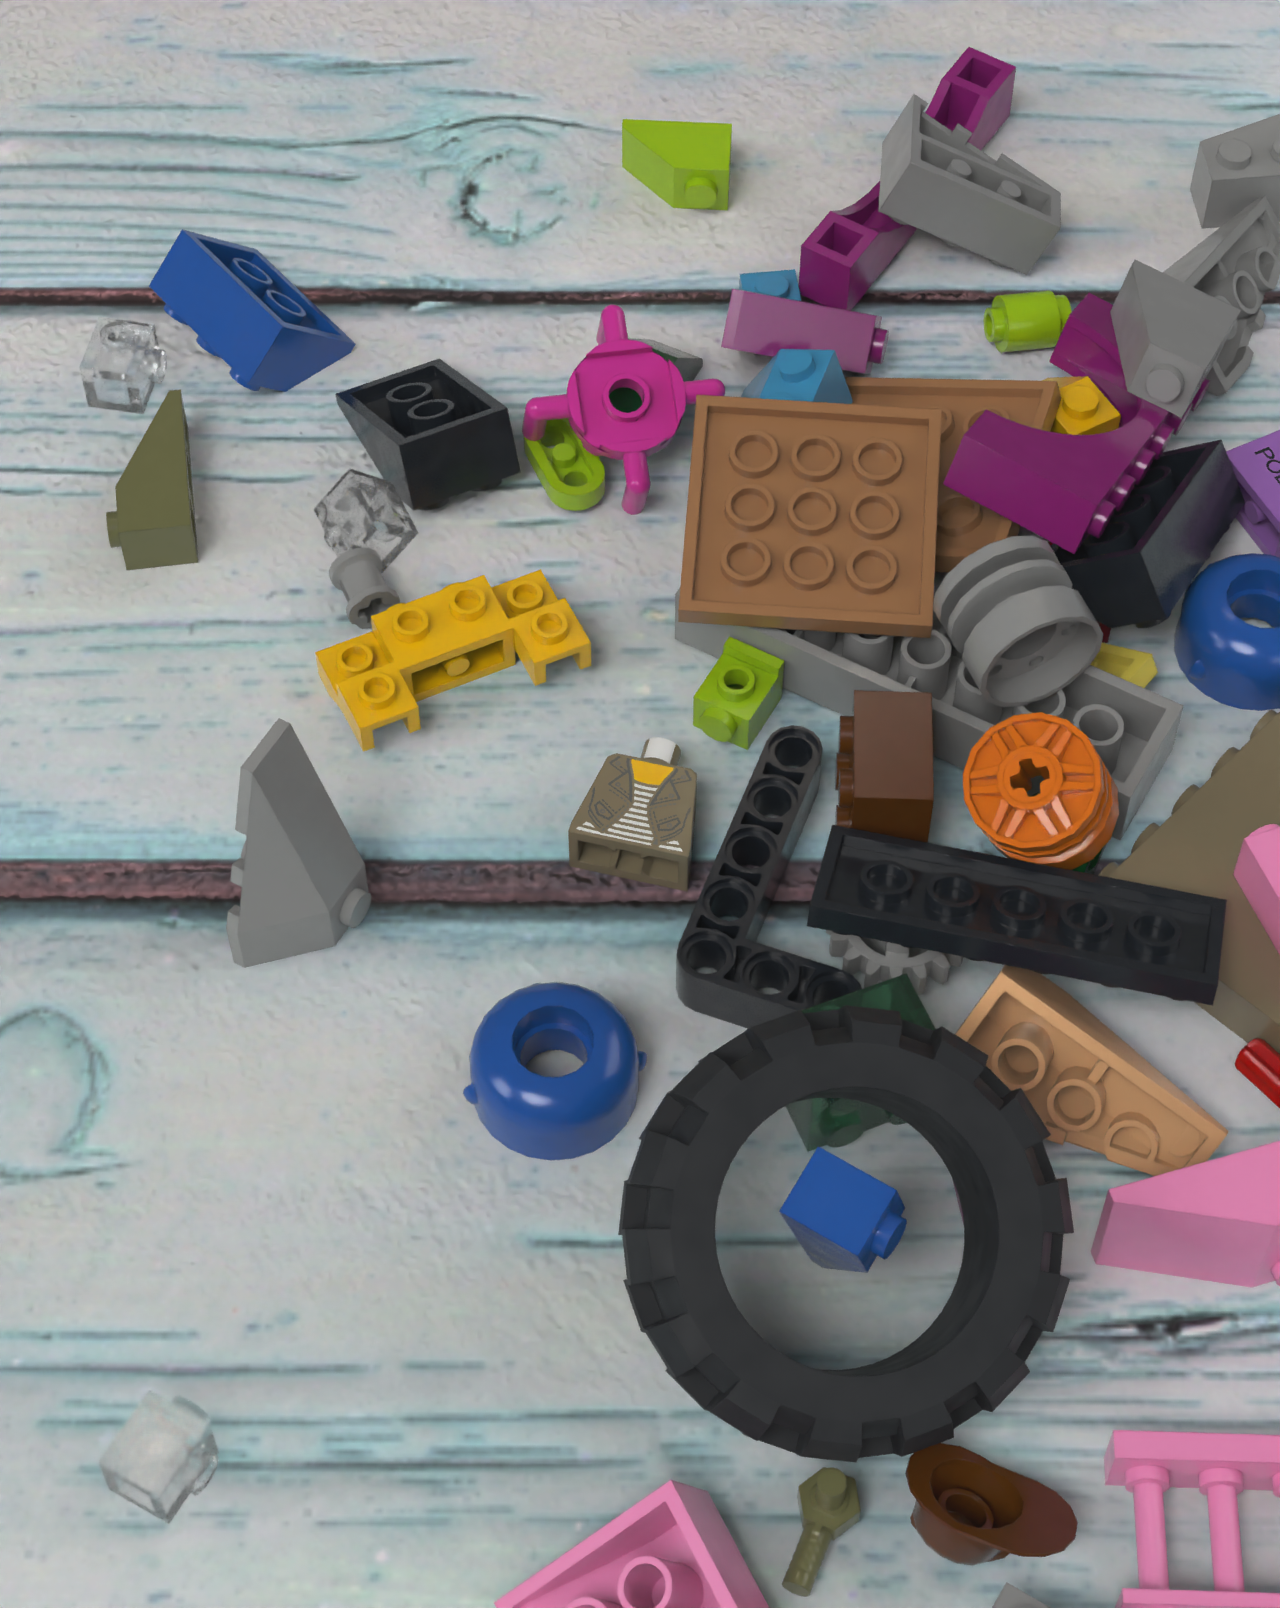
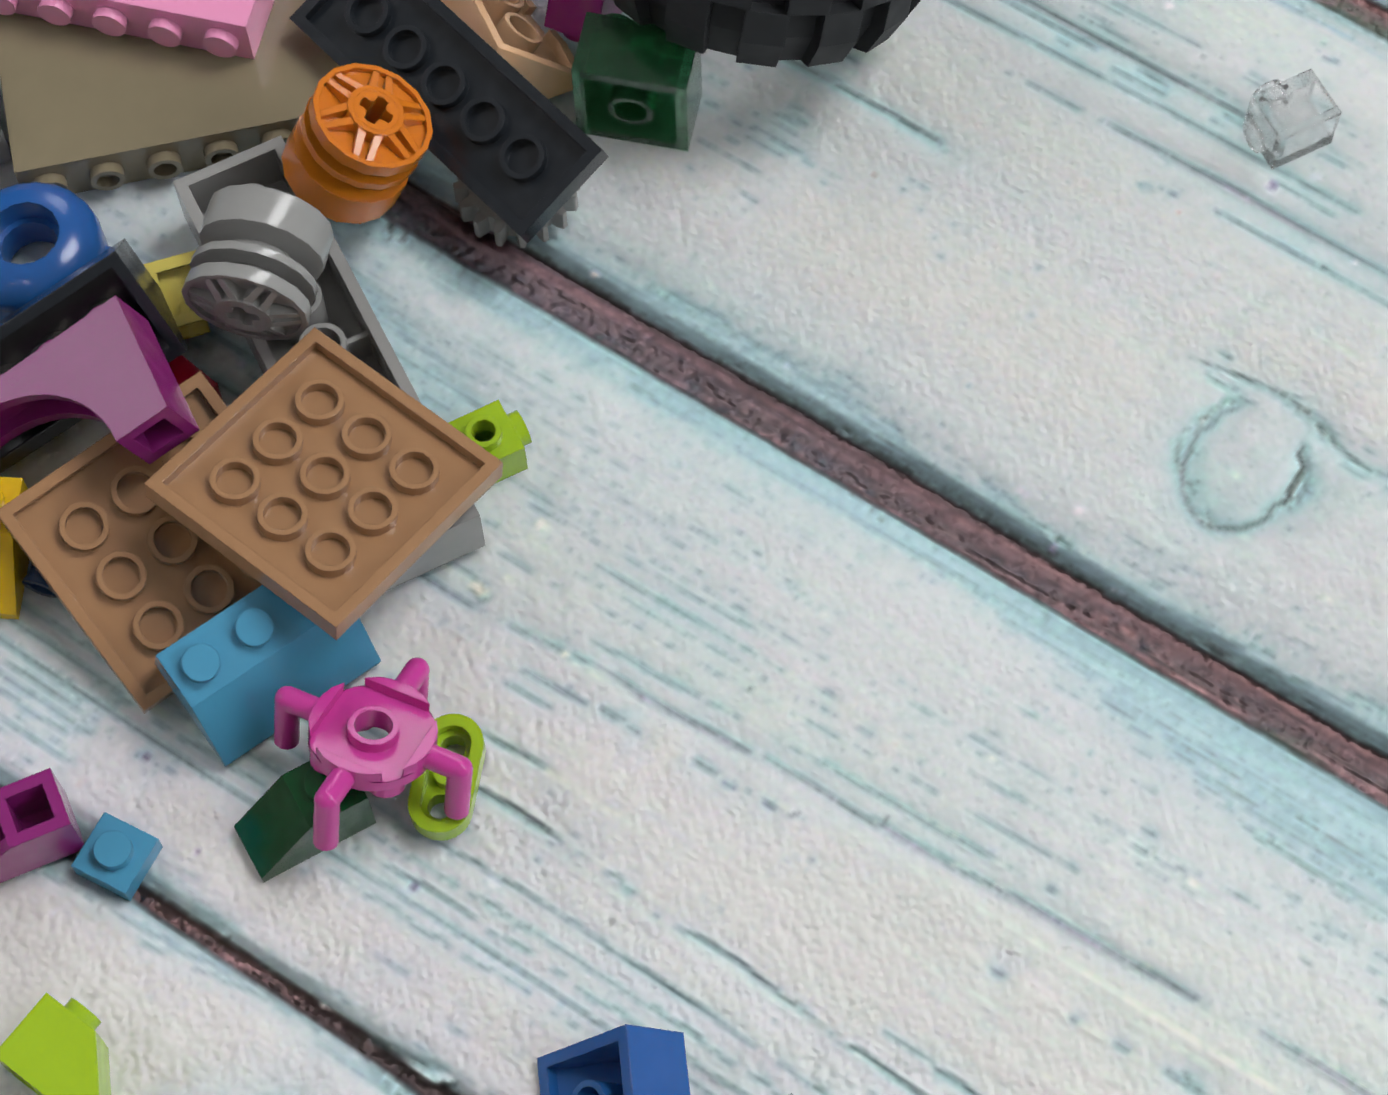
camera: 145 degrees left, 10 degrees up
olive slope [106,389,198,570] -> none
light grey wedge [226,718,371,968] -> none
clear brick [314,468,419,573] -> none
yellow bracket [315,569,591,752] -> none
light grey bush [329,547,400,629] -> none
black slope [335,358,521,511] -> none
blue piece [463,982,647,1161] -> none
dark tan torso [568,737,697,892] -> none
black beam [676,725,863,1029] -> none
magenta slope [721,289,889,374] -> none
reddish brown brick [835,690,934,843] -> none

